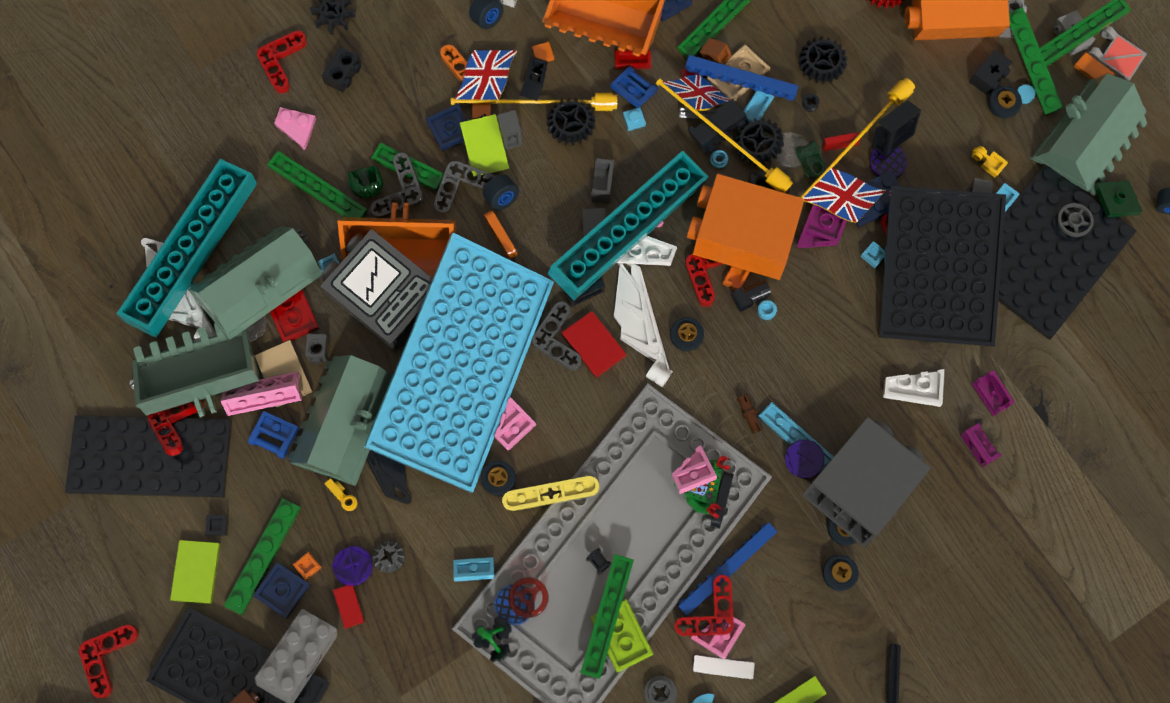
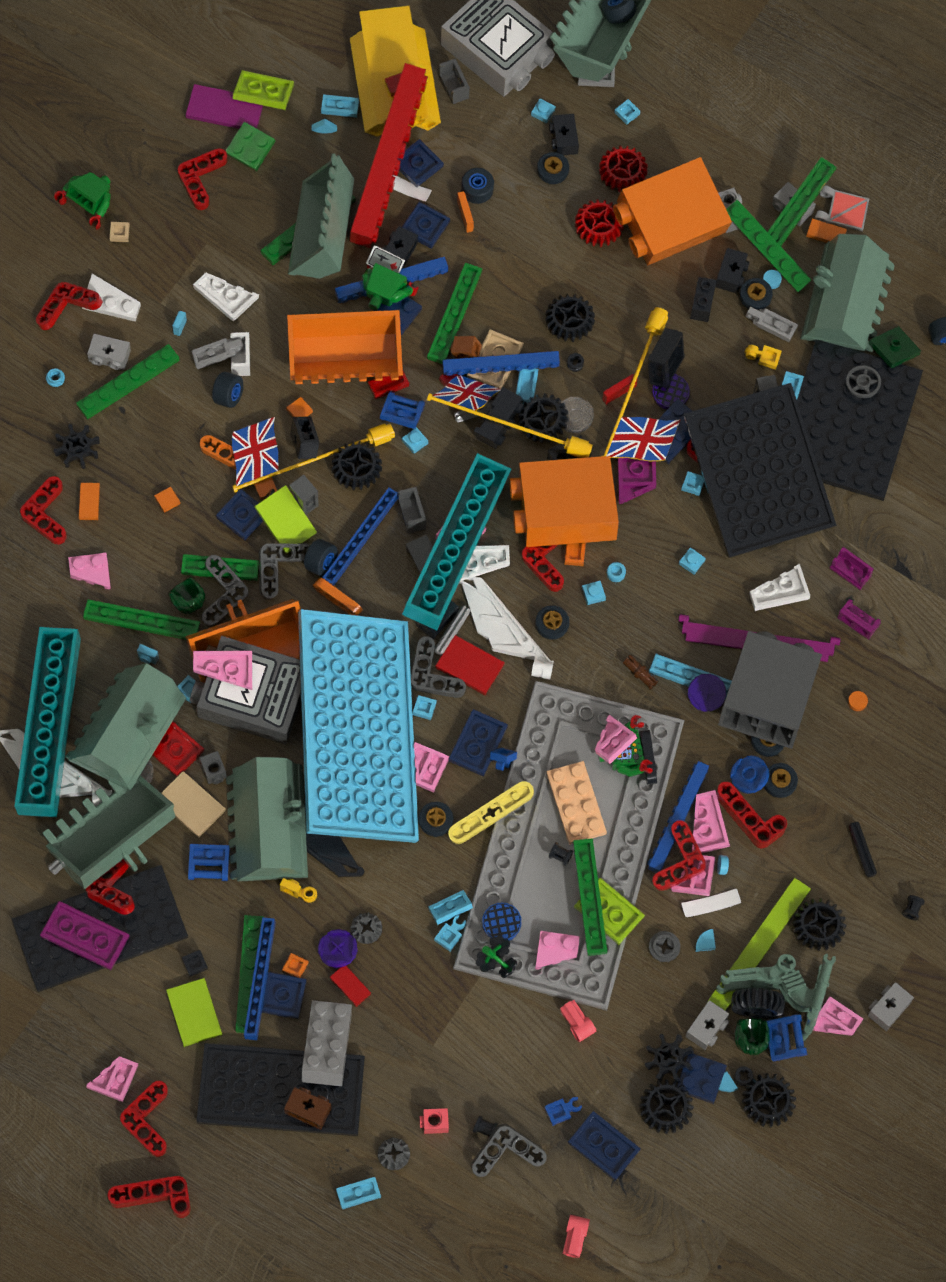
camera: 25 degrees left, 5 degrees down
bright pink fence [221,371,303,416] -> none
black brick [321,47,361,93] -> none
clear red piece [508,577,549,618] -> none
medium azure plate [710,150,728,168] -> none
black piece [730,280,771,312] -> none
clear green piece [795,140,826,178] -> none
none -> magenta tile [40,901,130,970]
none -> orange tile [79,483,100,520]
none -> bright pink wing [86,1056,138,1102]
none -> medium azure plate [137,644,159,665]
none -> orange tile [154,487,180,513]
none -> bright pink wing [193,651,252,690]
none -> blue piece [244,917,276,1040]
none -> blue piece [323,487,398,586]
none -> medium azure plate [413,695,437,720]
none -> light grey axle [434,606,470,656]
none -> medium azure plate [434,915,466,952]
none -> dark blue plate [449,709,508,777]
none -> blue tile [490,748,517,771]
none -> bright pink wing [535,931,580,970]
none -> light nougat plate [546,761,607,845]
none -> medium azure plate [582,581,606,605]
none -> medium azure plate [679,548,706,574]
none -> magenta piece [679,614,840,662]
none -> black brick [690,277,717,322]
none -> bright pink wing [692,790,730,853]
none -> red beam [716,782,787,849]
none -> medium azure tile [717,855,729,875]
none -> blue tile [730,755,769,794]
none -> light grey hinge [746,307,798,342]
none -> orange tile [848,691,868,711]

